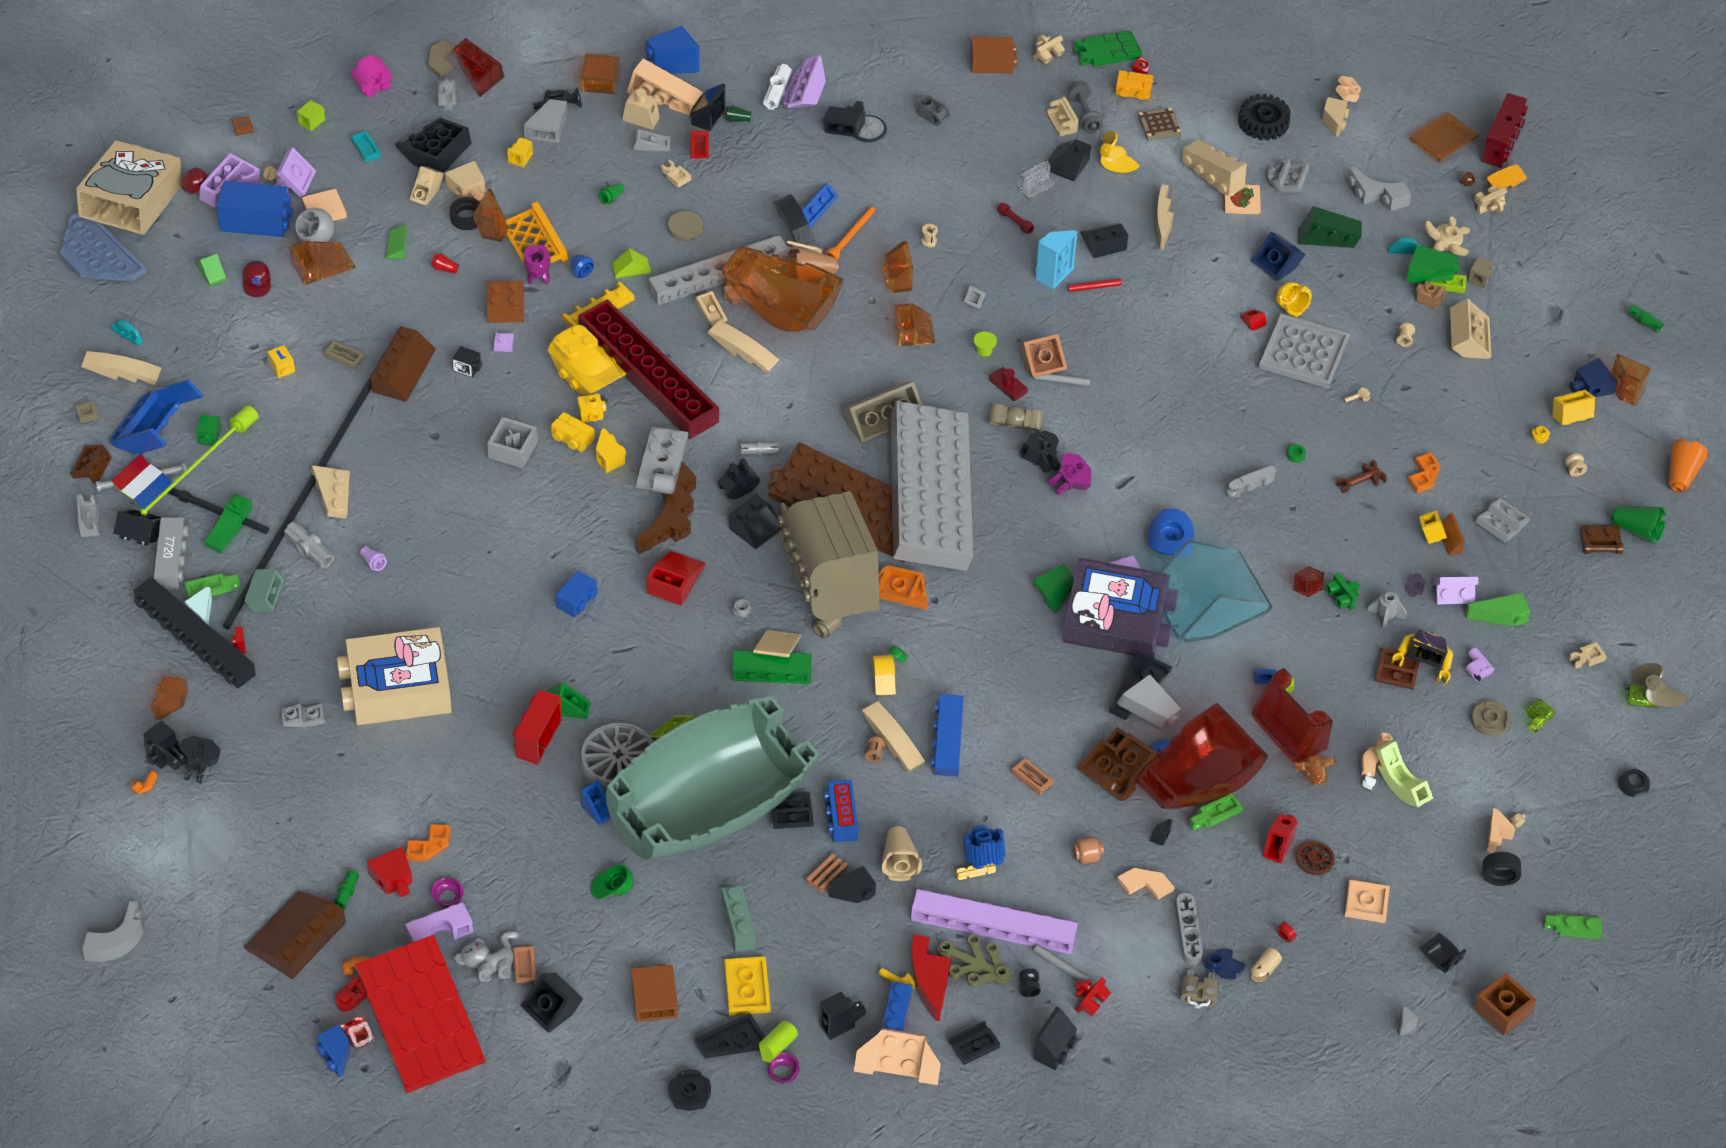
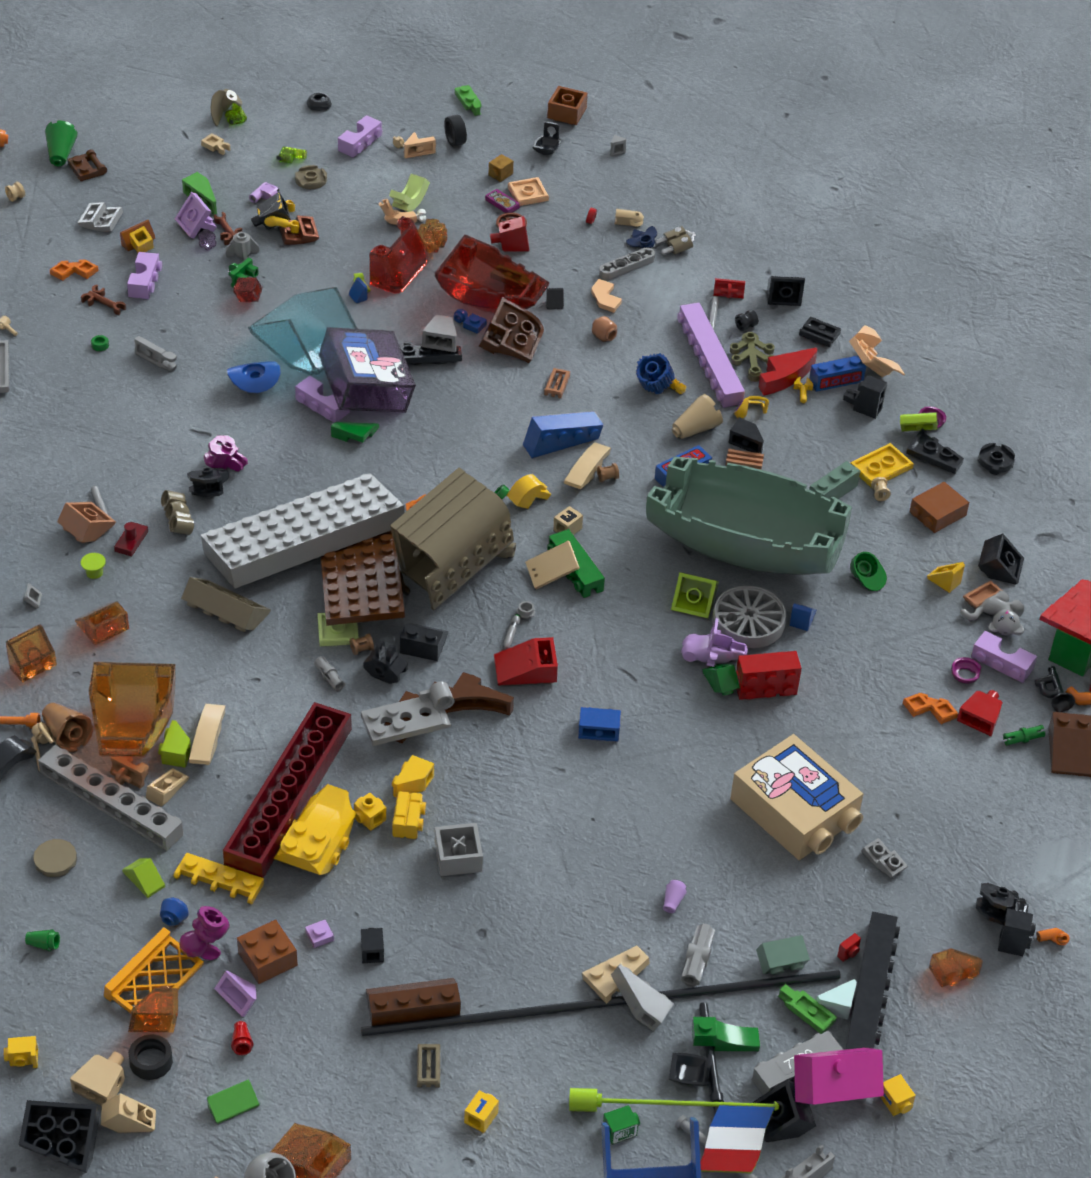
camera: 120 degrees left, 5 degrees down
none -> lavender arch [127,252,162,299]
none -> lime slope [158,720,191,768]
none -> copper bar [214,212,243,245]
none -> lavender slope [214,971,256,1017]
none -> lavender arch [338,115,382,158]
none -> tile [485,189,520,213]
none -> pearl gold brick [488,154,514,182]
none -> light grey piece [503,614,520,649]
none -> tan brick [553,506,583,535]
none -> light grey slope [611,964,674,1031]
none -> black piece [669,1050,713,1086]
none -> lavender piece [681,618,748,667]
none -> yellow piece [734,396,769,419]
none -> dark pink brick [794,1048,884,1105]
none -> tan bush [871,477,891,501]
none -> yellow brick [880,1074,916,1116]
none -> yellow slope [927,562,965,593]
none -> black piece [1034,666,1075,712]

